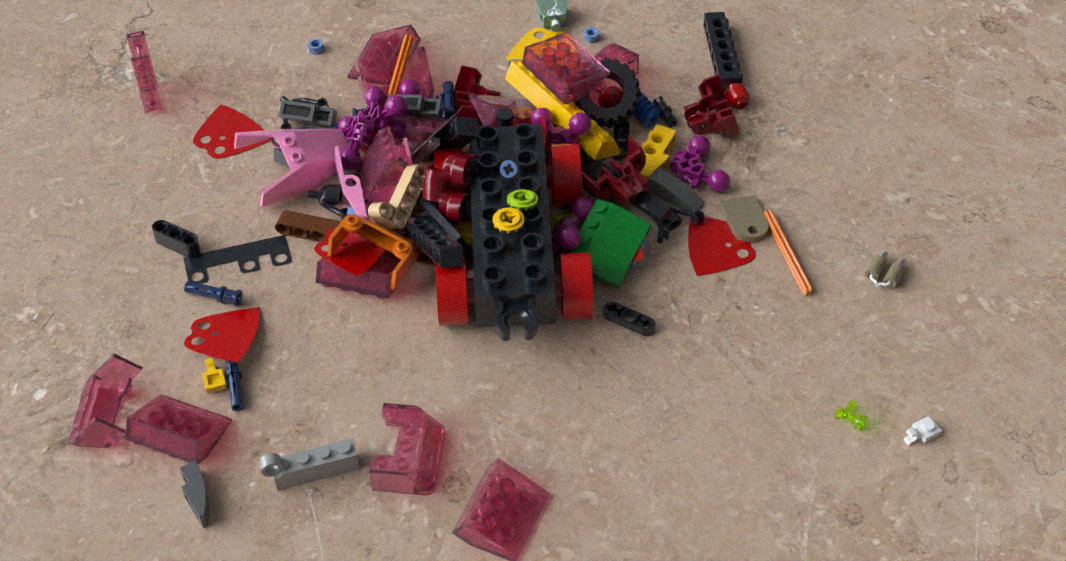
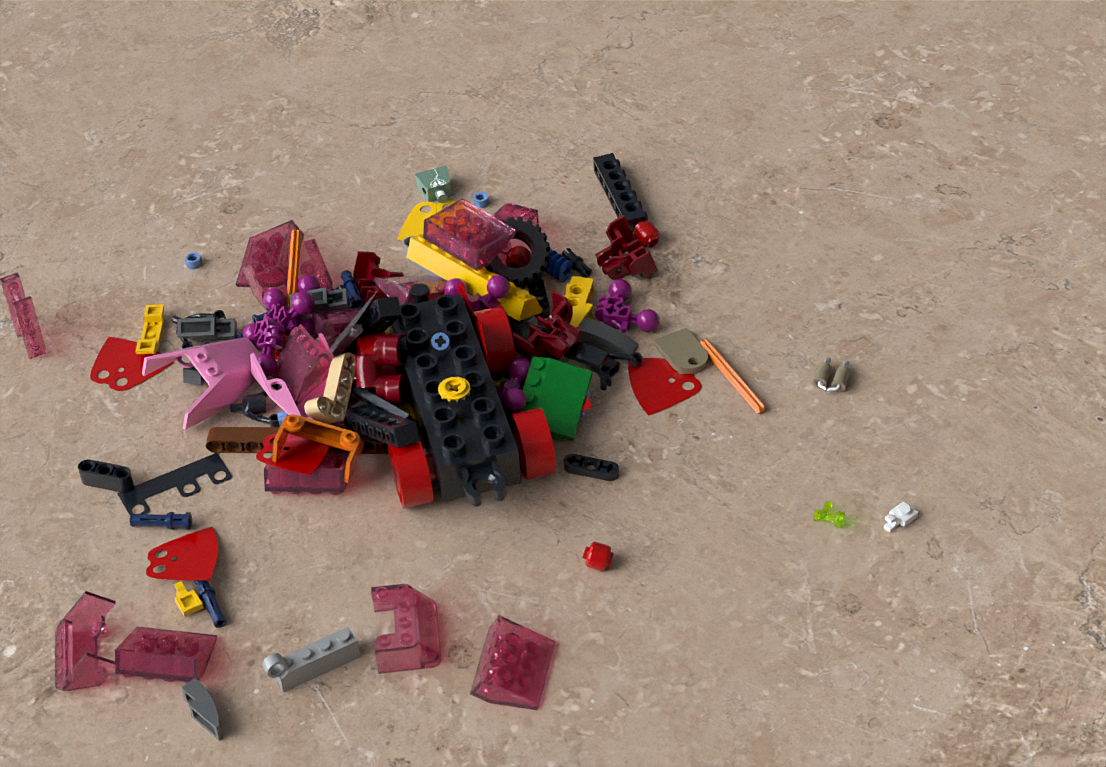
camera: 10 degrees left, 5 degrees down
lime gear [507,189,538,211] -> none
none -> yellow slope [135,304,165,354]
none -> red head [582,542,614,571]

